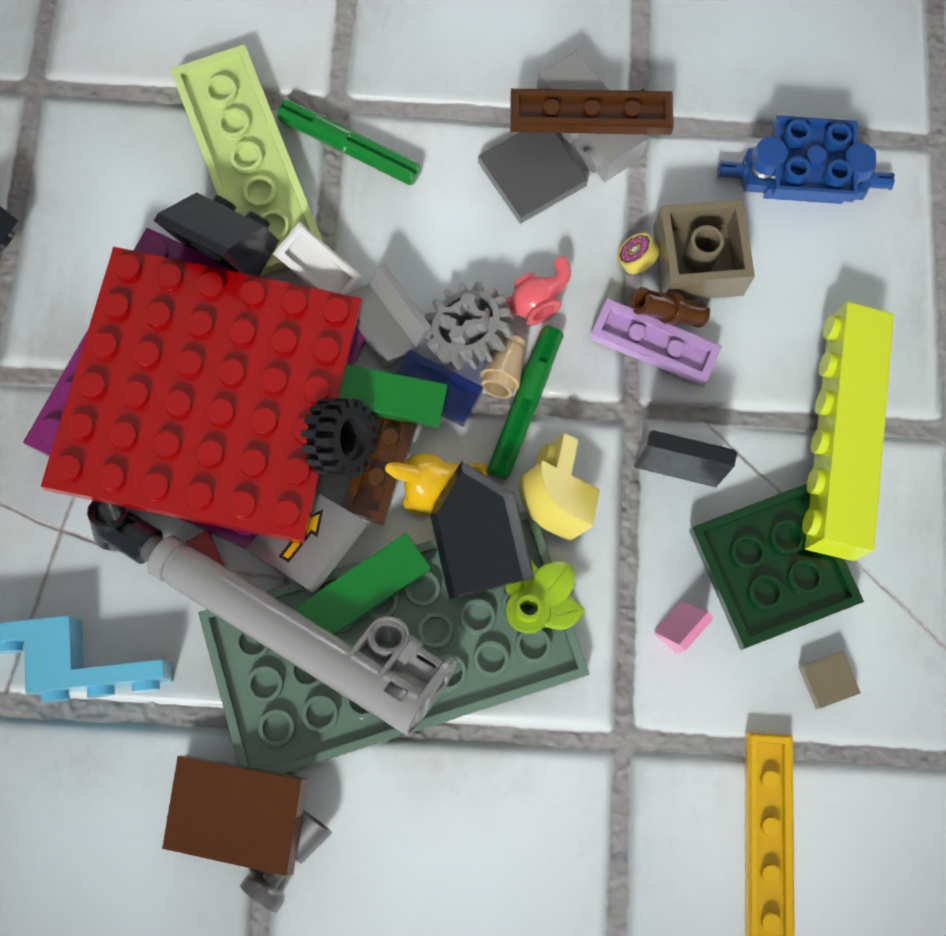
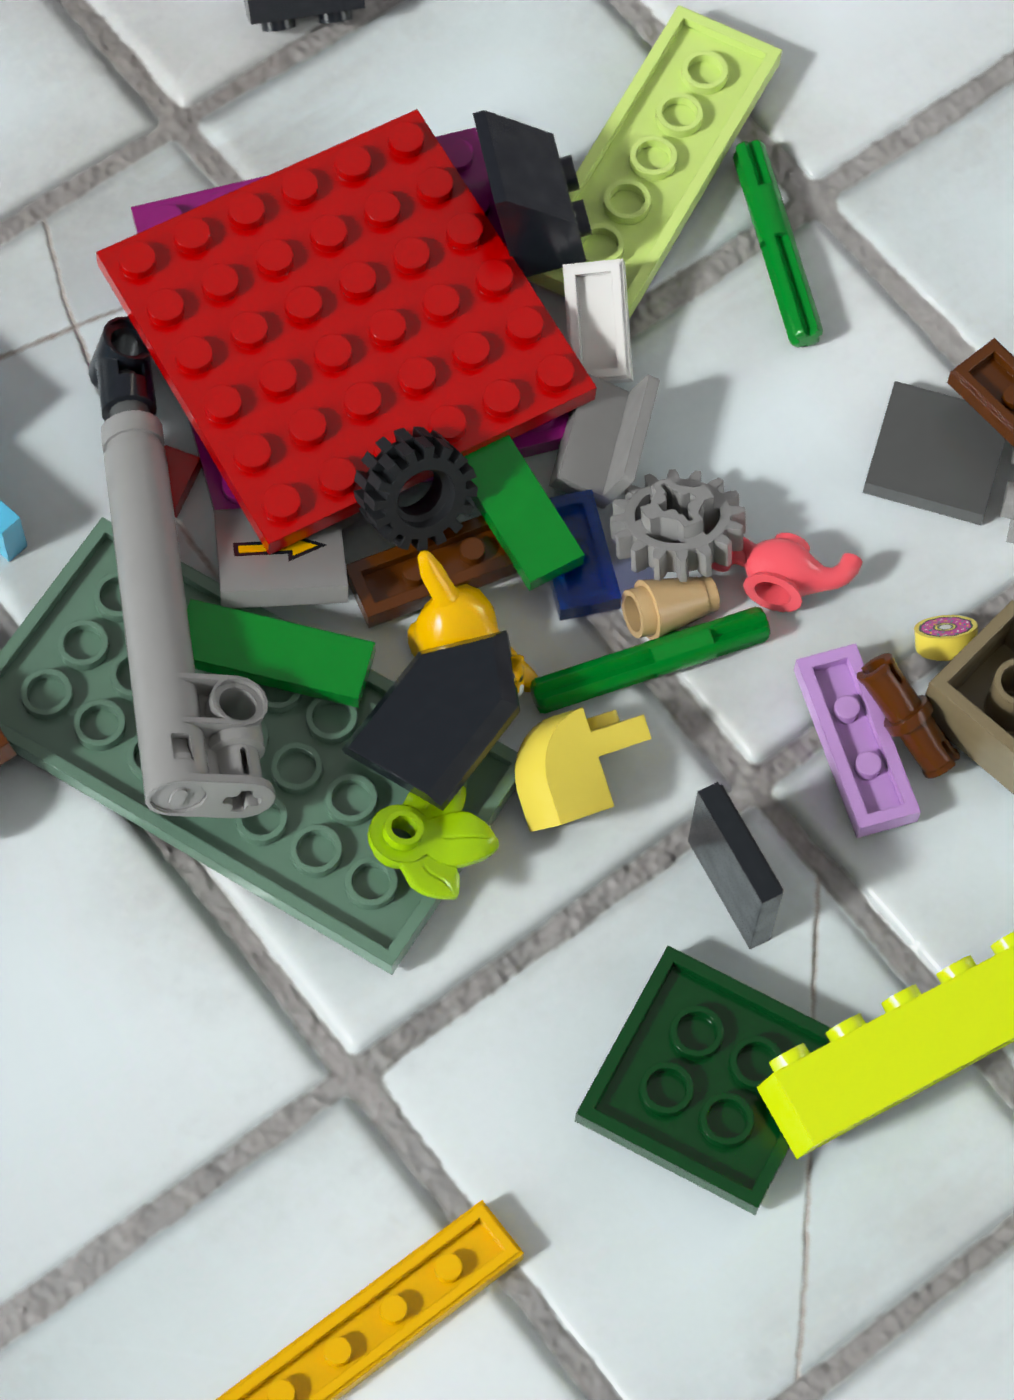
camera: 50 degrees right, 10 degrees down
bright pink slope [654,602,713,654] -> none
dark tan tile [799,651,861,709] -> none

